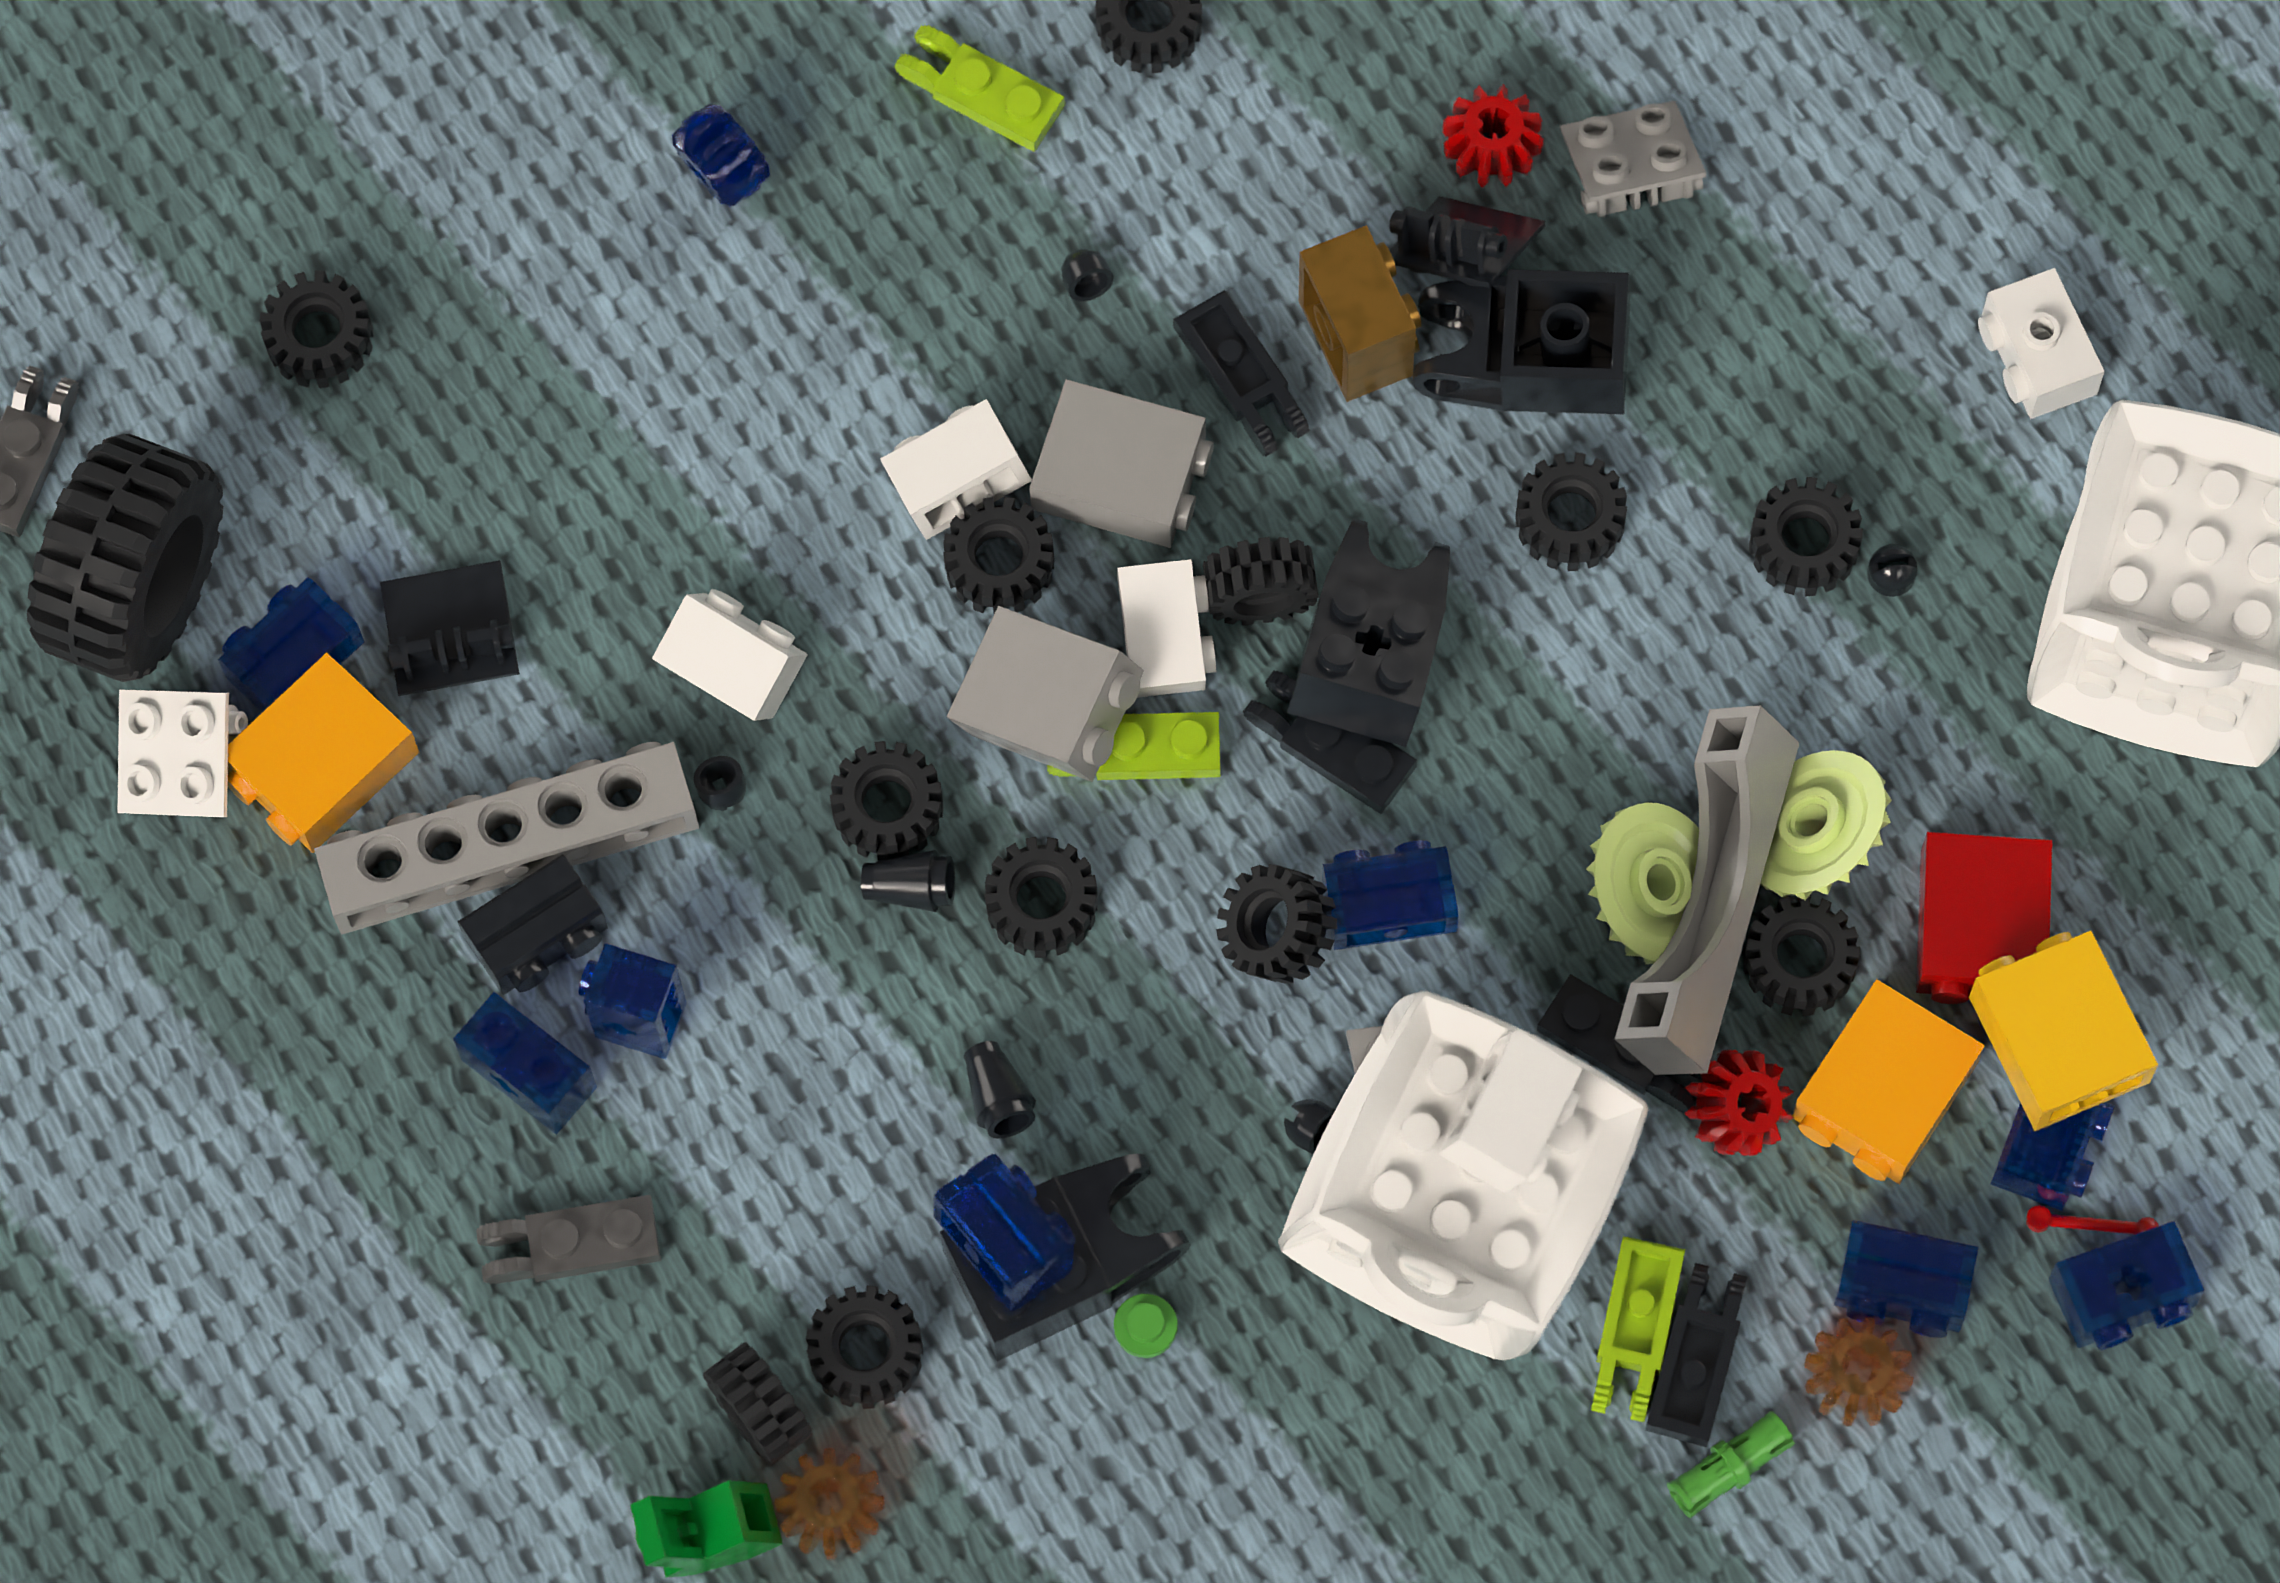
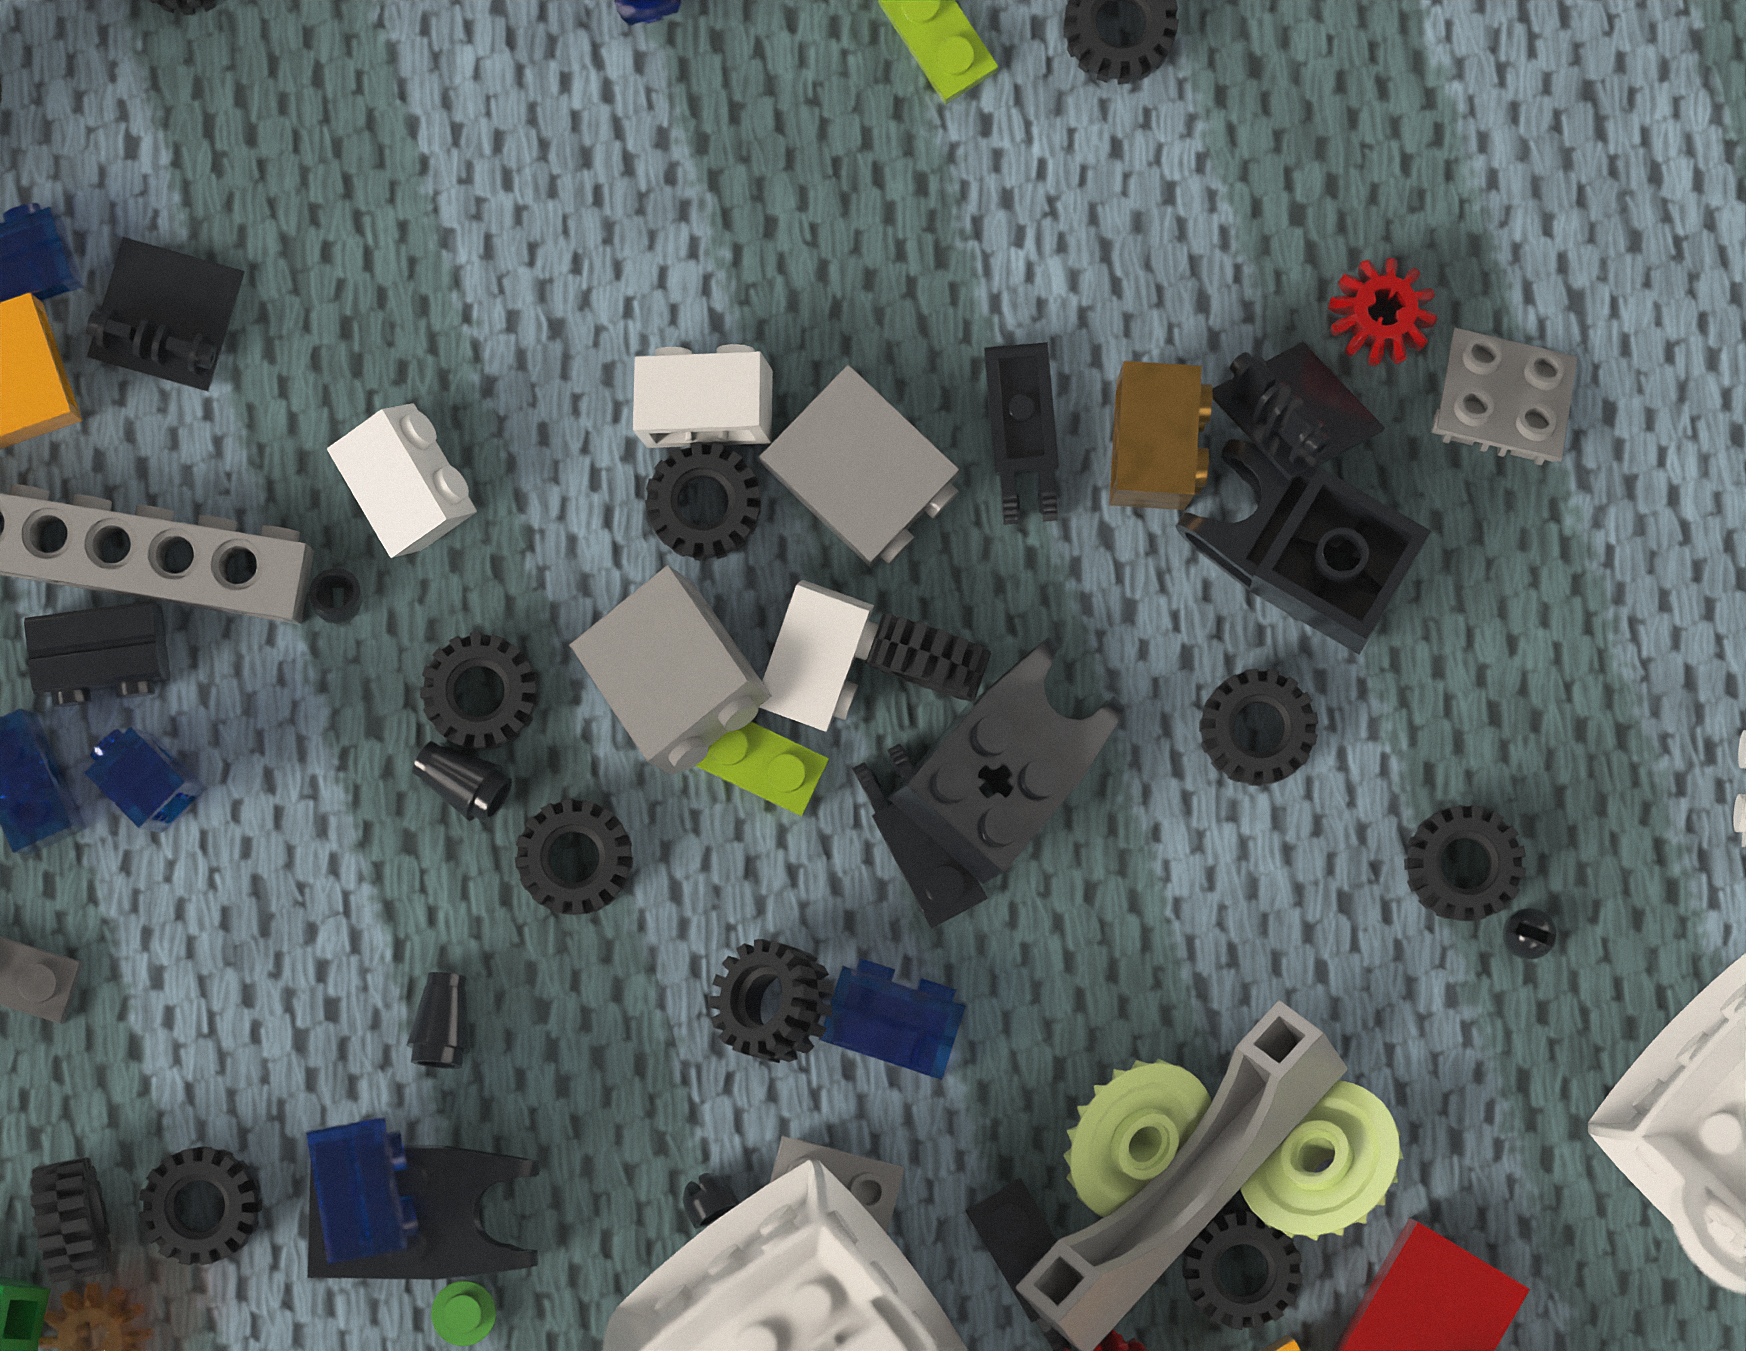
camera: 25 degrees right, 15 degrees up
black hinge [1061,249,1114,302] -> none

